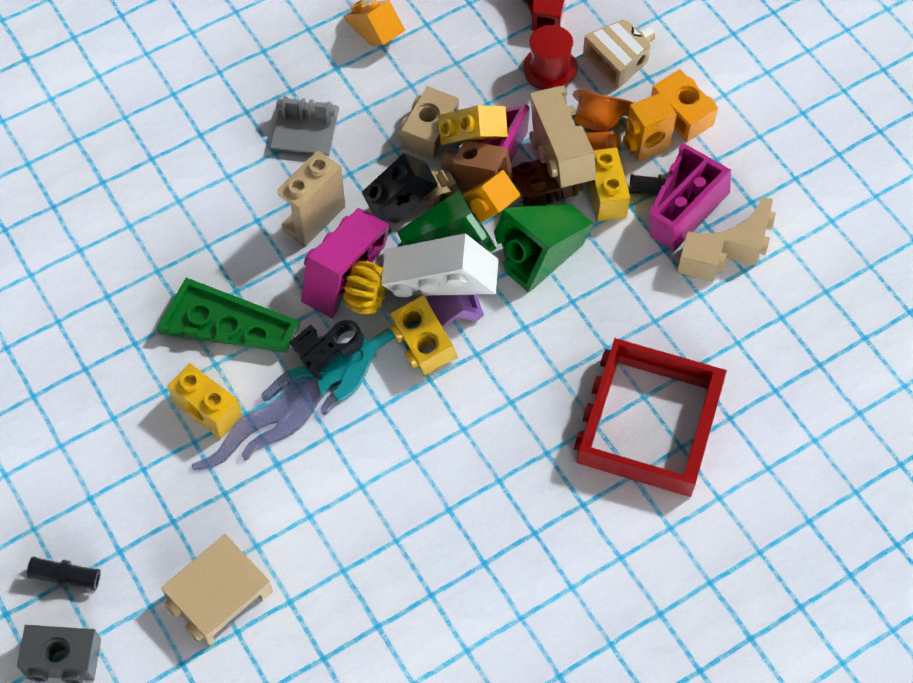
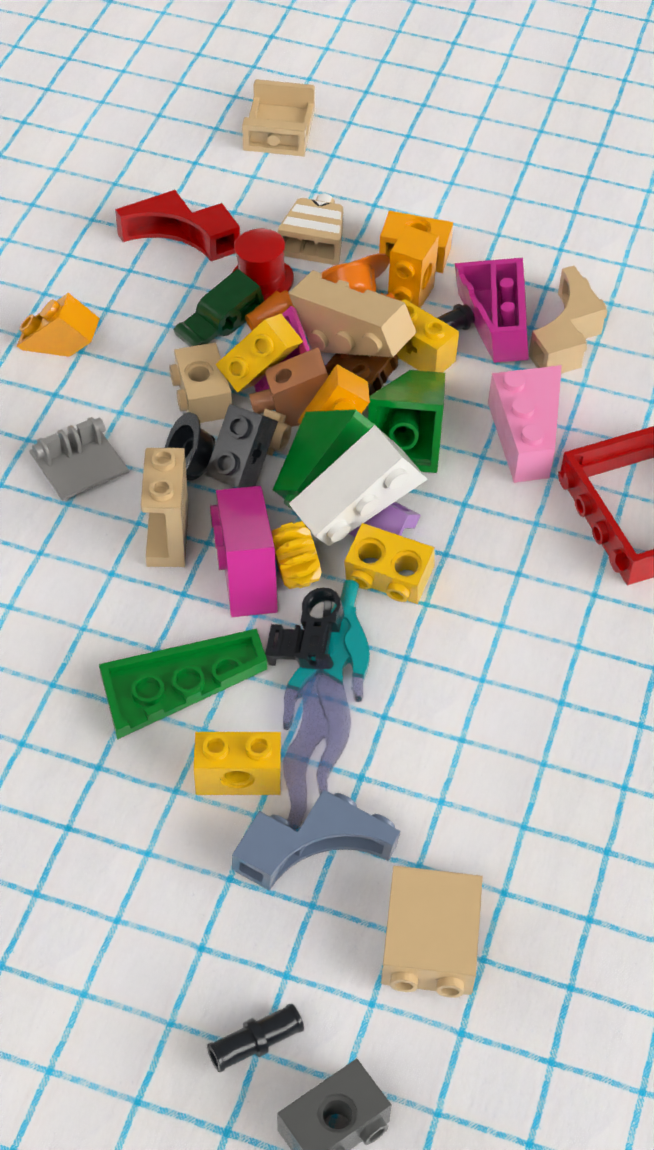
camera: 40 degrees left, 10 degrees down
none -> black piece [164,412,215,481]
none -> dark green piece [173,269,264,347]
none -> sand blue arch [232,789,401,891]
none -> orange cone [245,290,294,331]
none -> bright pink wedge [488,365,562,483]

